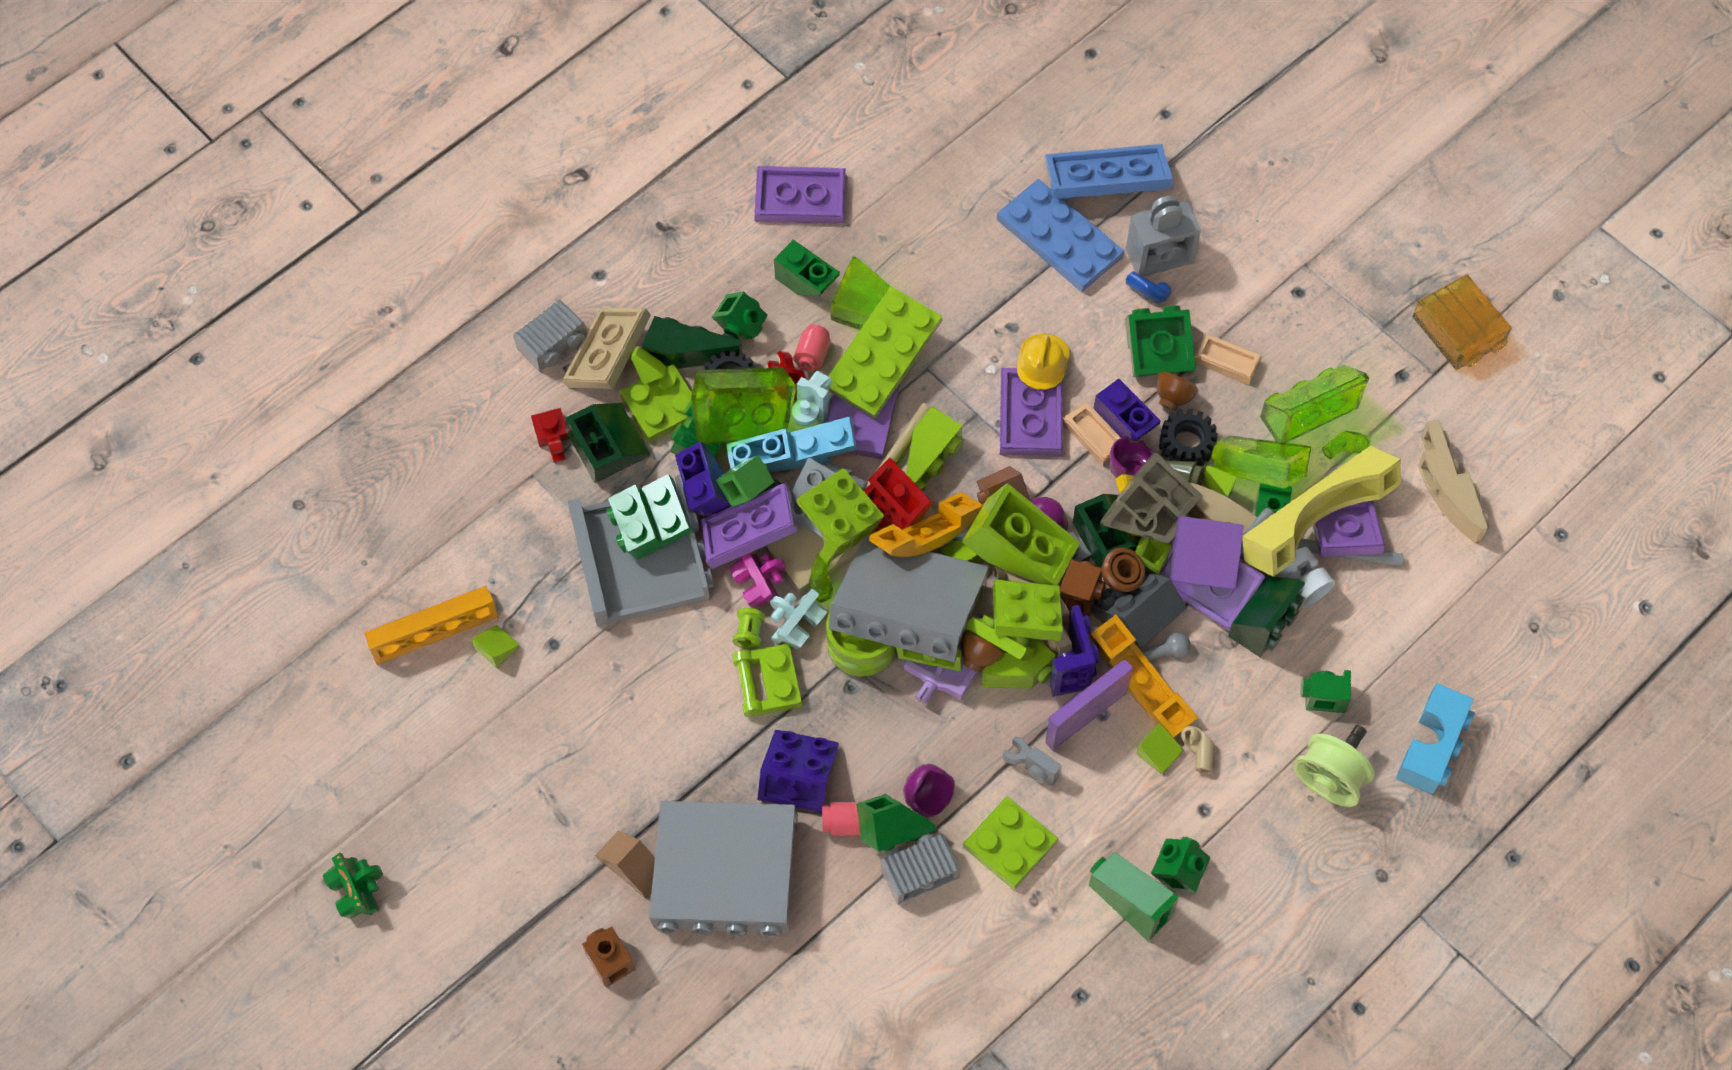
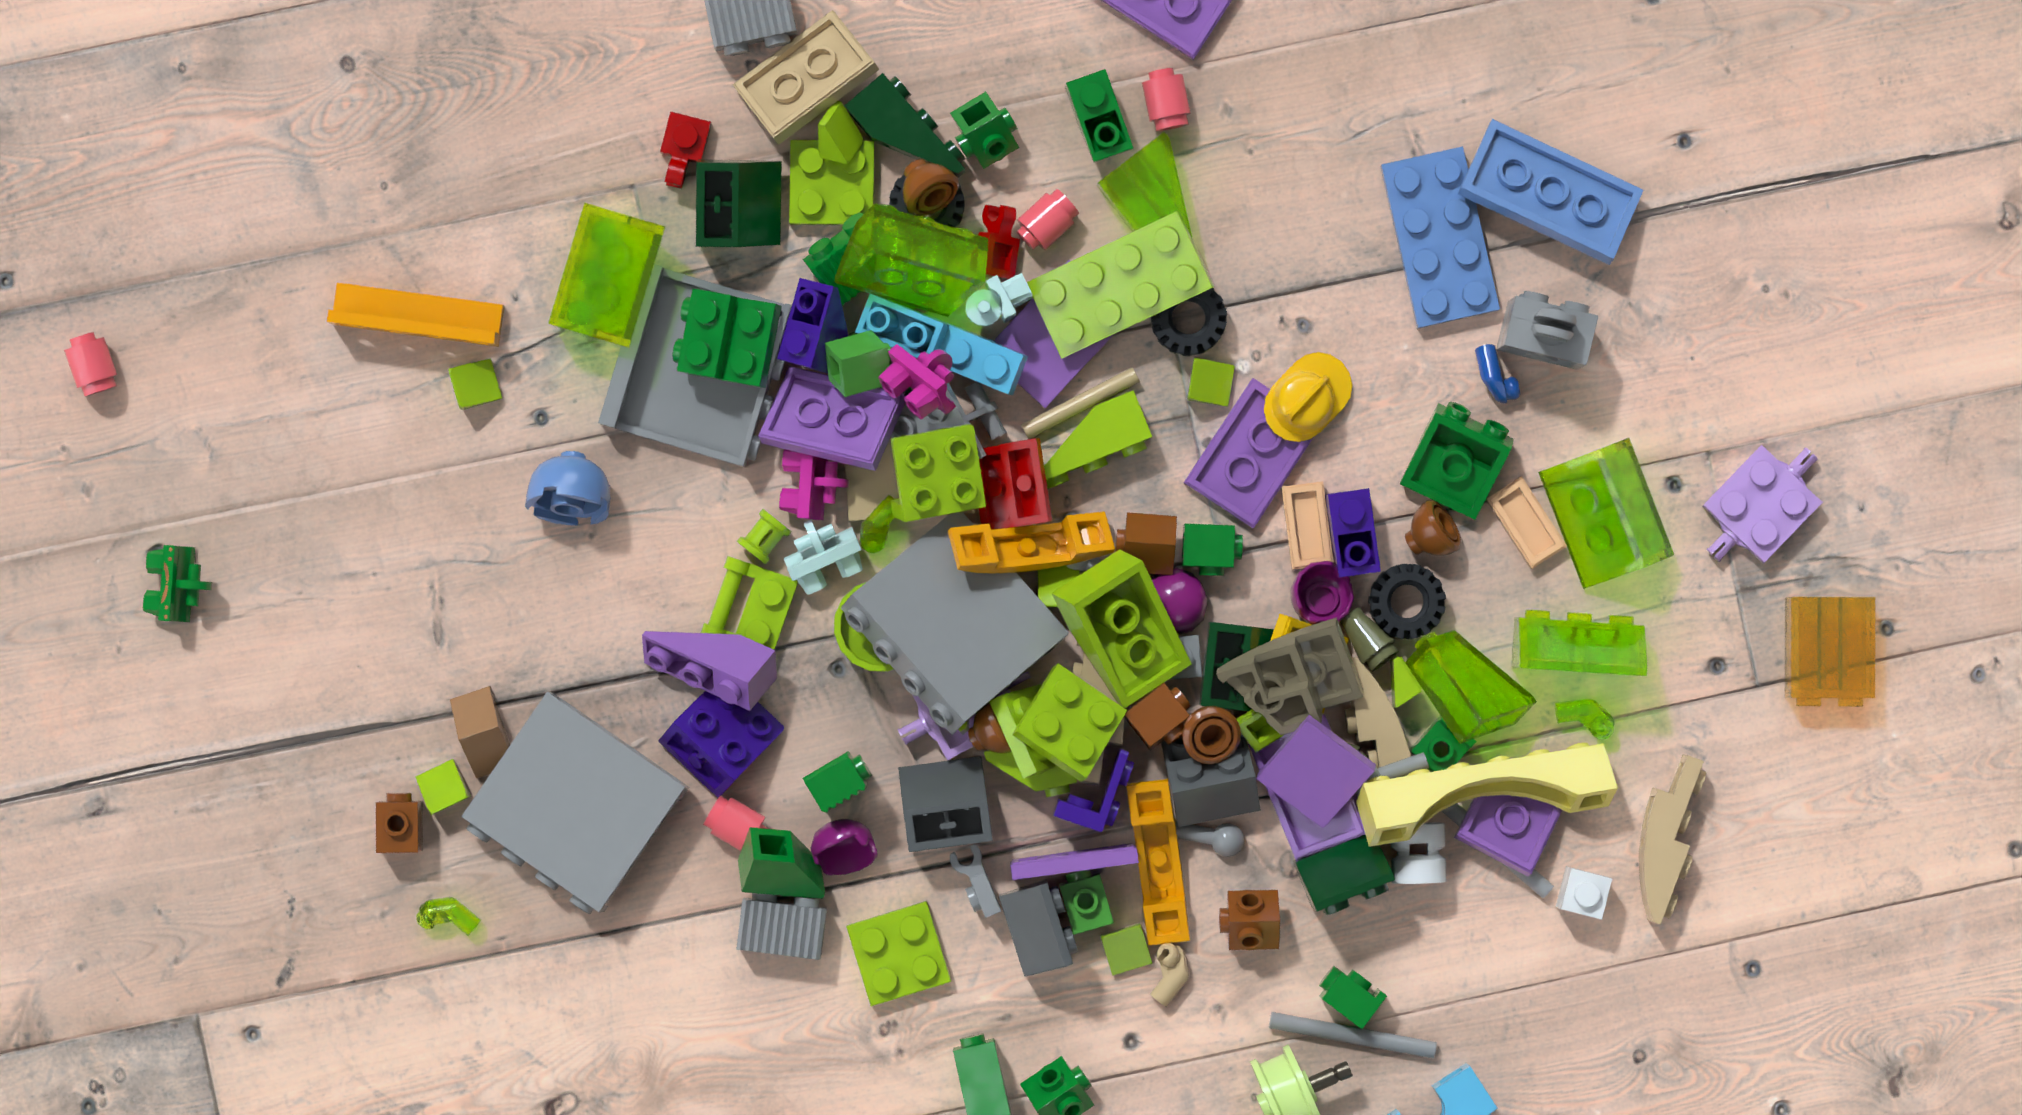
camera: 25 degrees right, 25 degrees up
none -> coral brick [64,332,117,397]
none -> lime slope [415,759,471,815]
none -> clear neon green arm [416,897,482,936]
none -> medium blue cylinder [525,451,611,526]
none -> clear neon green slope [548,203,666,348]
none -> medium lavender slope [642,631,777,711]
none -> green brick [803,751,872,813]
none -> dark pink hips [878,344,956,420]
none -> dark grey slope [898,756,993,852]
none -> dark orange brick [903,159,959,216]
none -> dark grey slope [999,879,1078,977]
none -> bright green brick [1059,870,1114,935]
none -> coral brick [1142,68,1191,131]
none -> black tyre [1151,288,1227,356]
none -> green brick [1182,523,1243,576]
none -> lime slope [1187,358,1235,407]
none -> dark orange brick [1219,890,1280,951]
none -> light grey bar [1269,1012,1437,1059]
none -> clear neon green slope [1538,438,1674,589]
none -> white brick [1556,866,1612,920]
none -> lavender plate [1702,445,1823,564]

